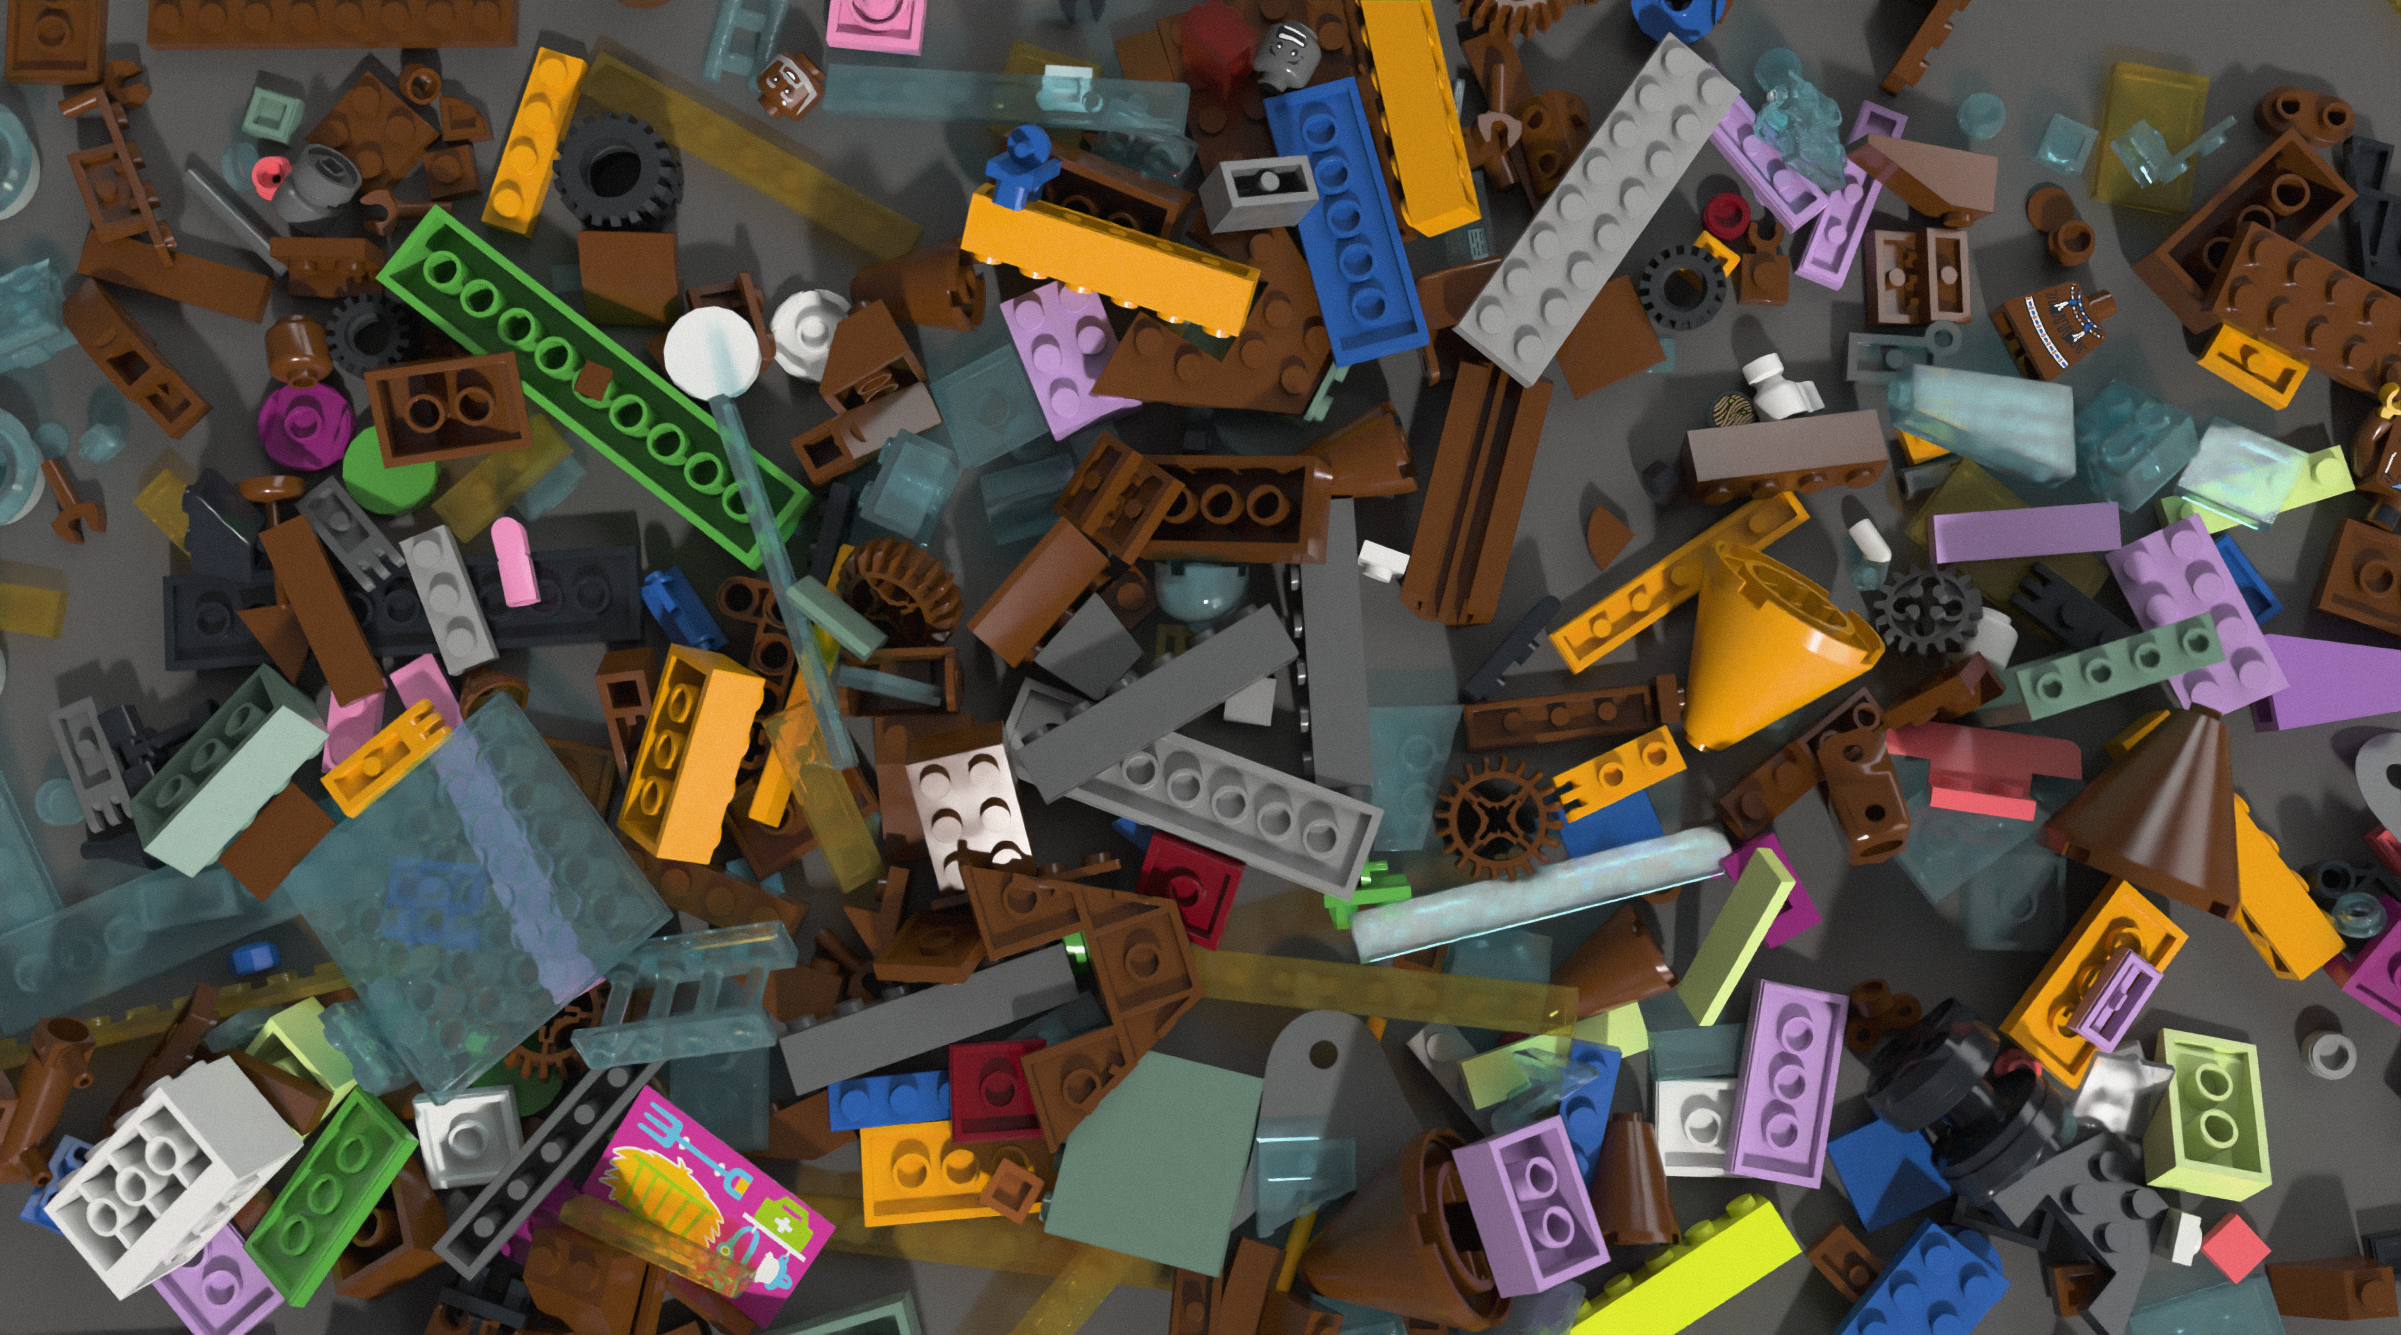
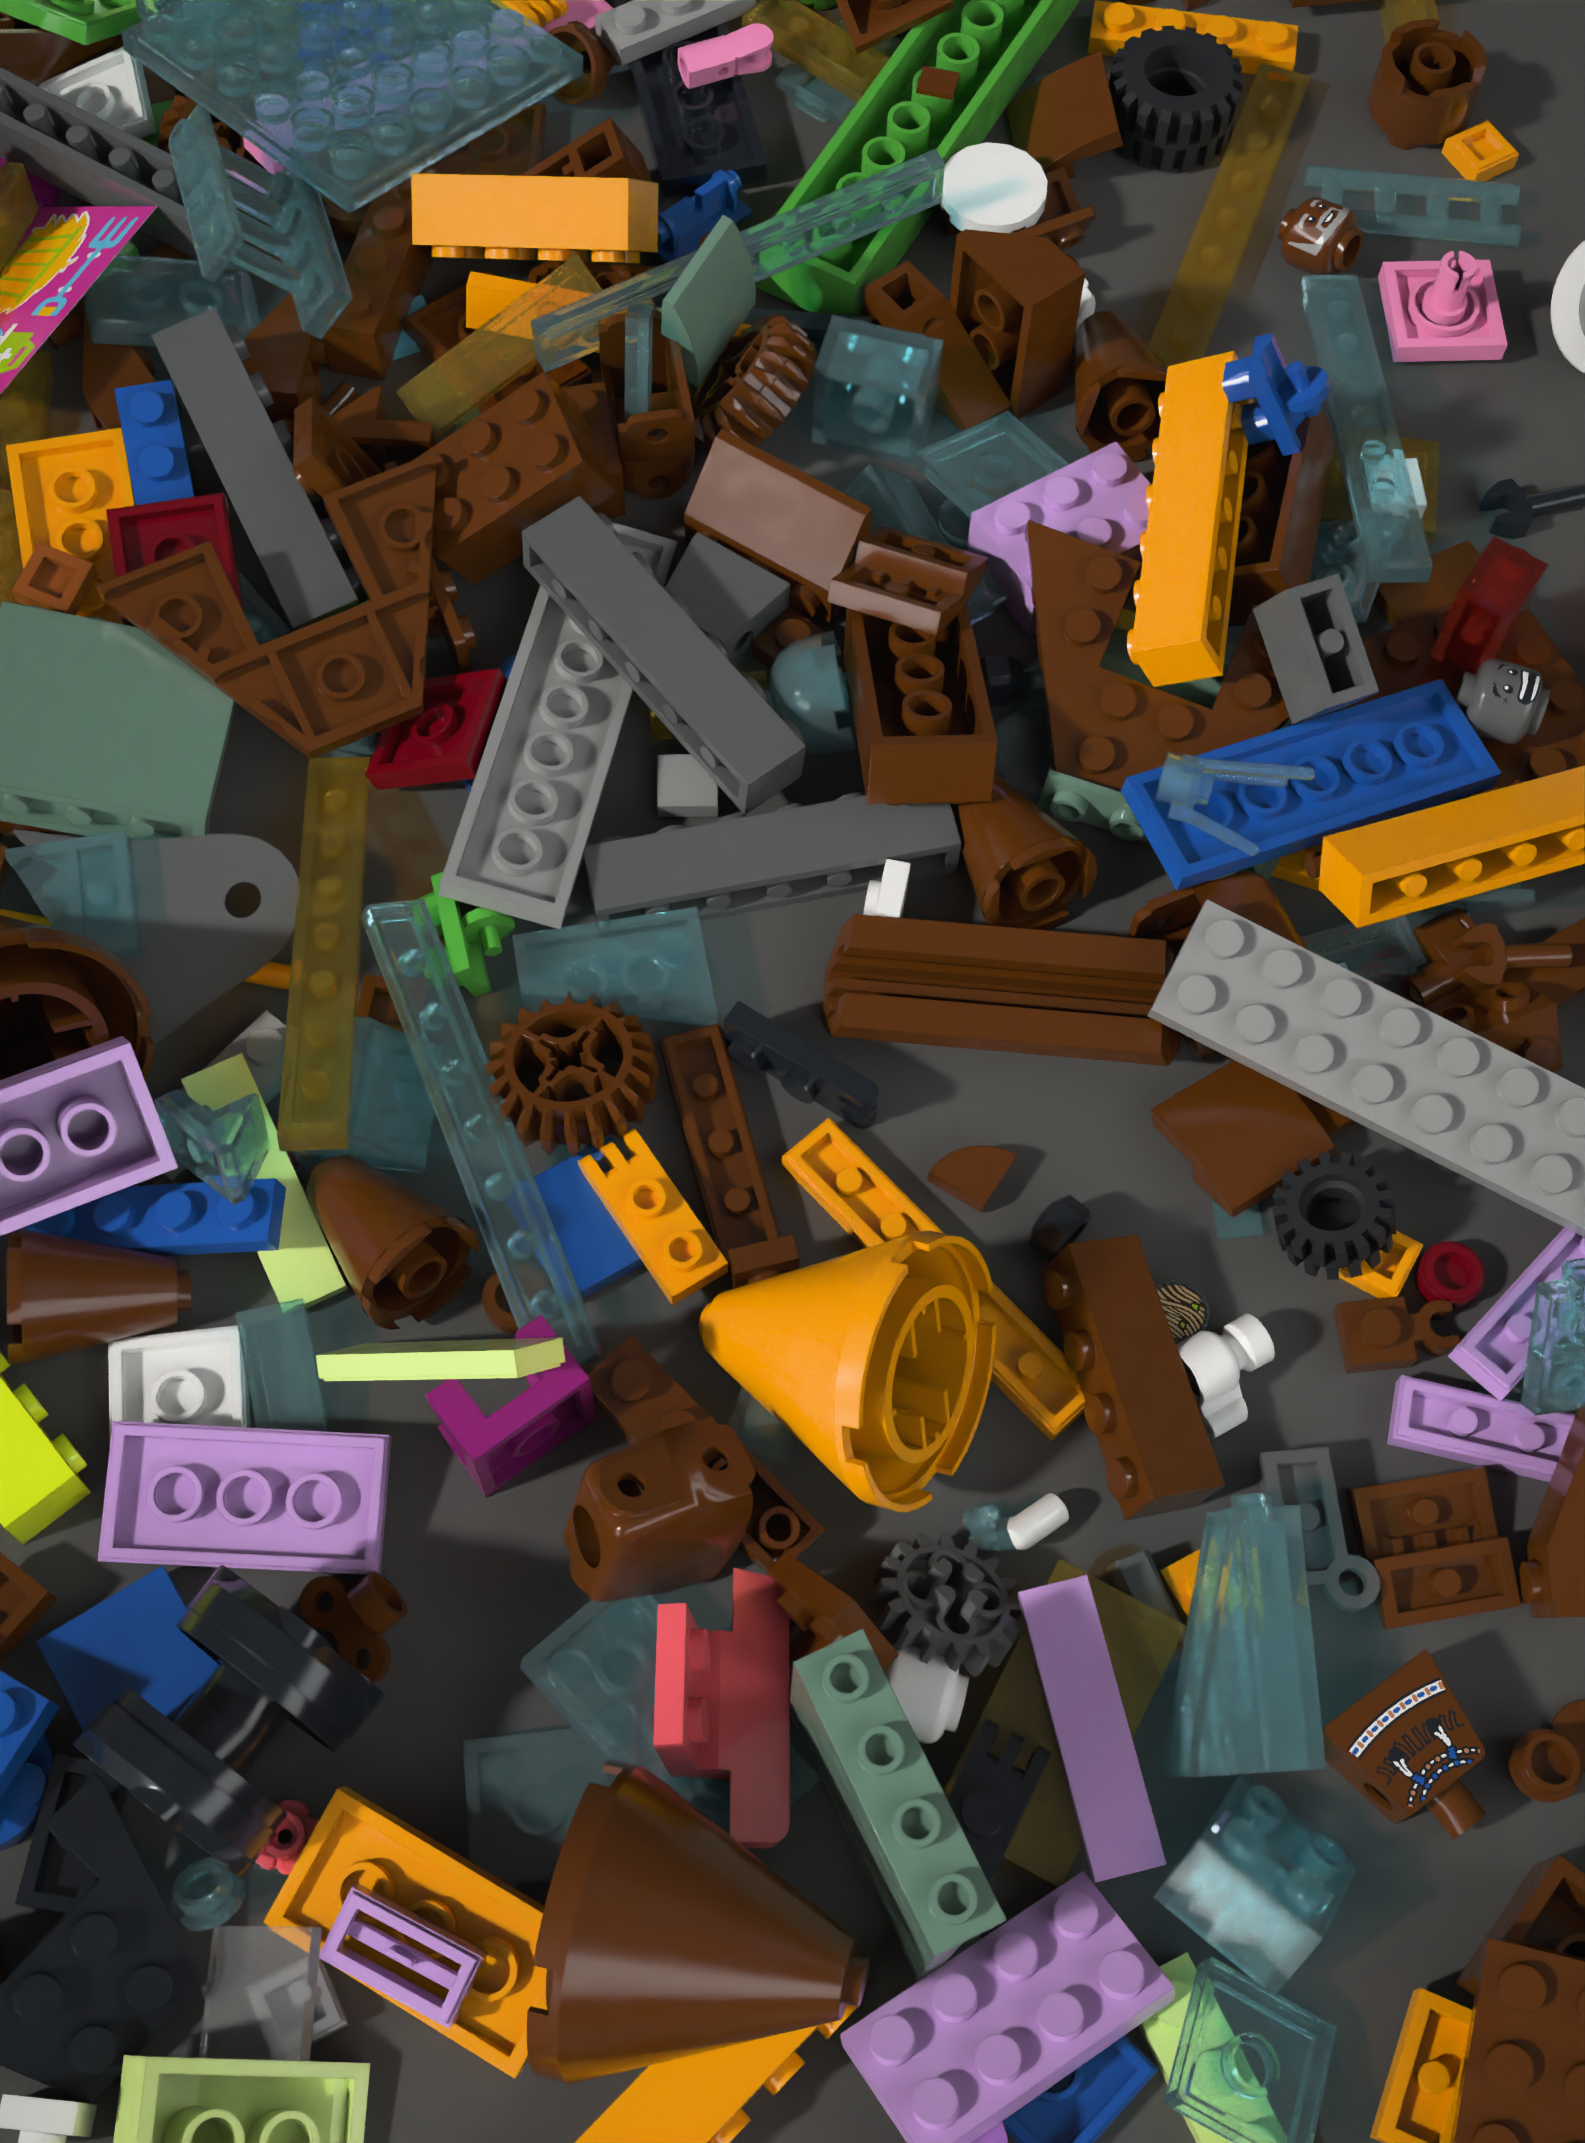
camera: 75 degrees right, 20 degrees down
none -> clear light blue plant [1155,751,1316,856]

